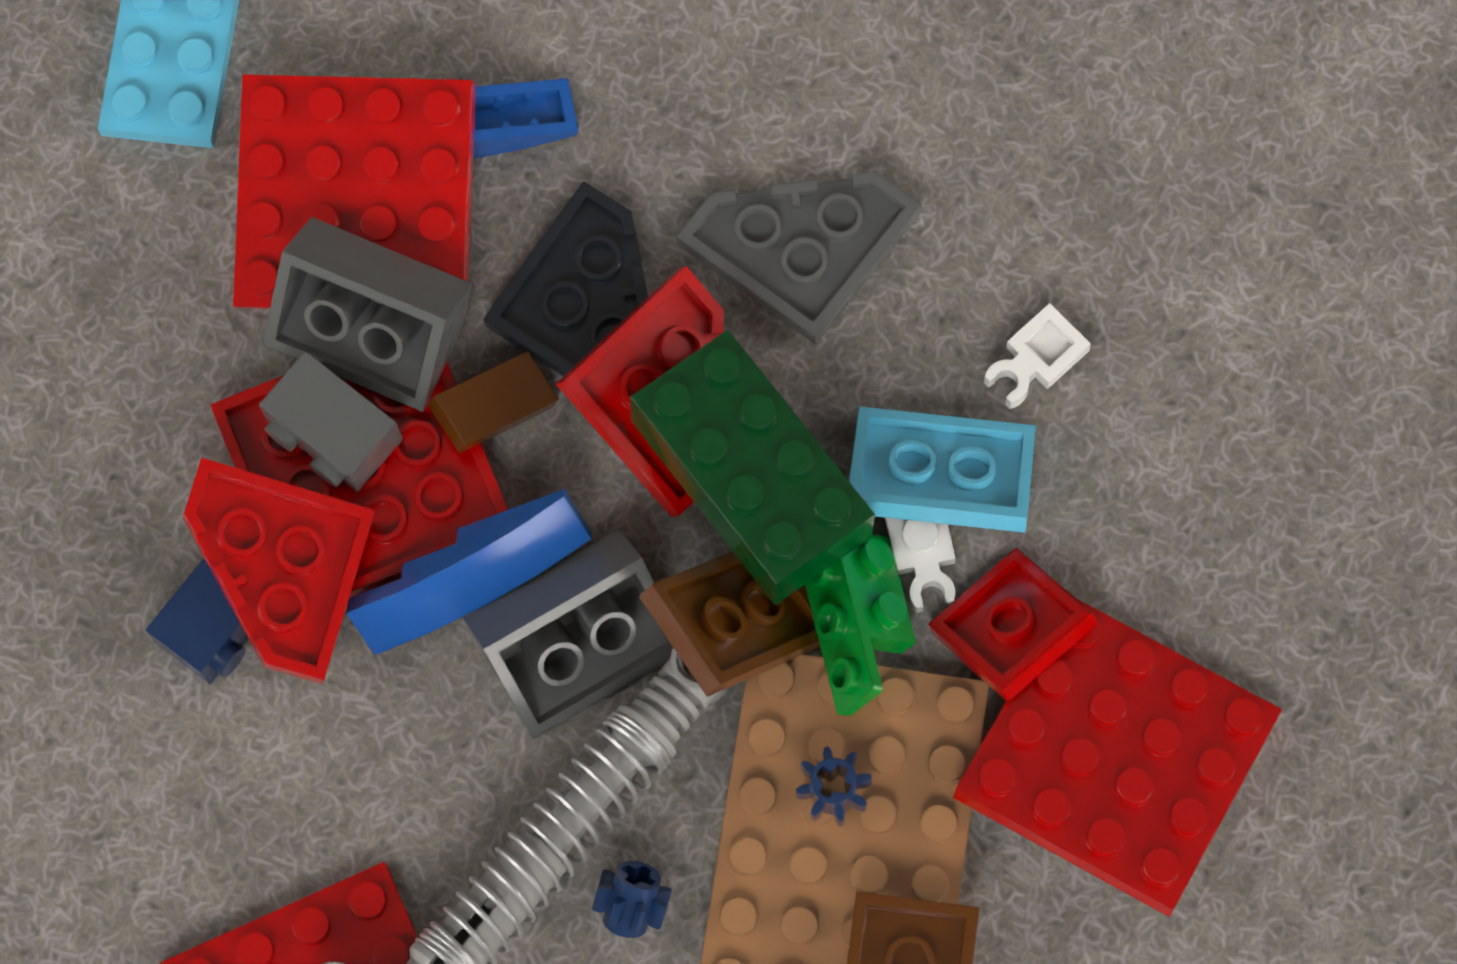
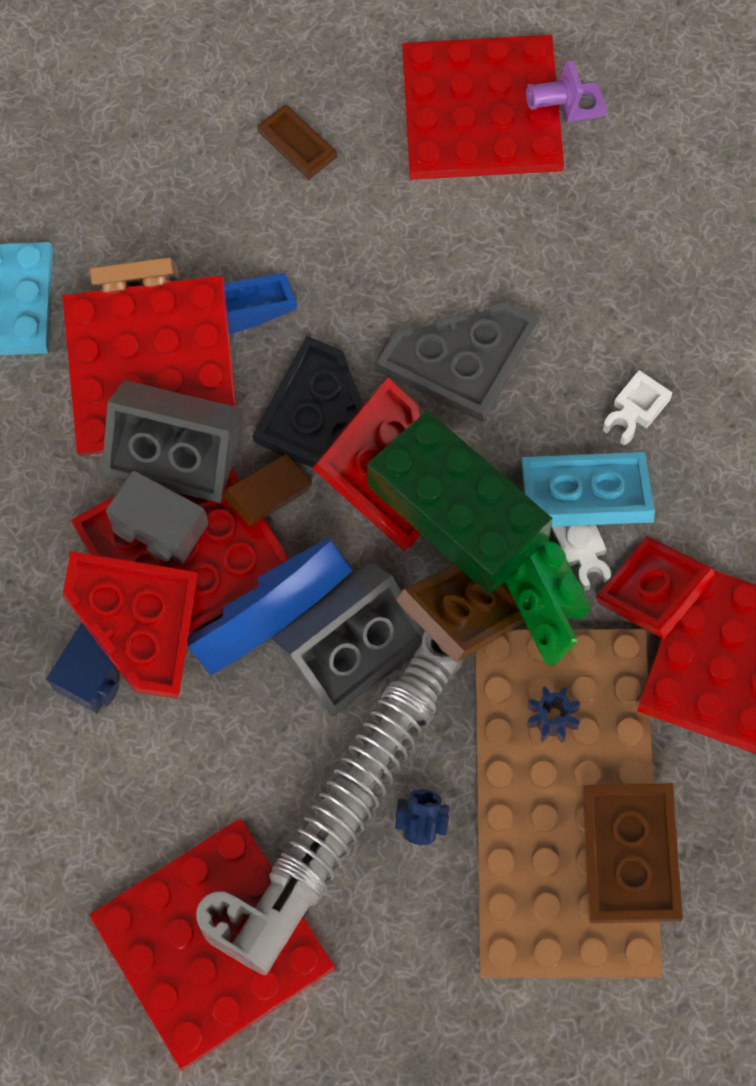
camera: 10 degrees left, 5 degrees down
none -> medium nougat plate [89,257,179,293]

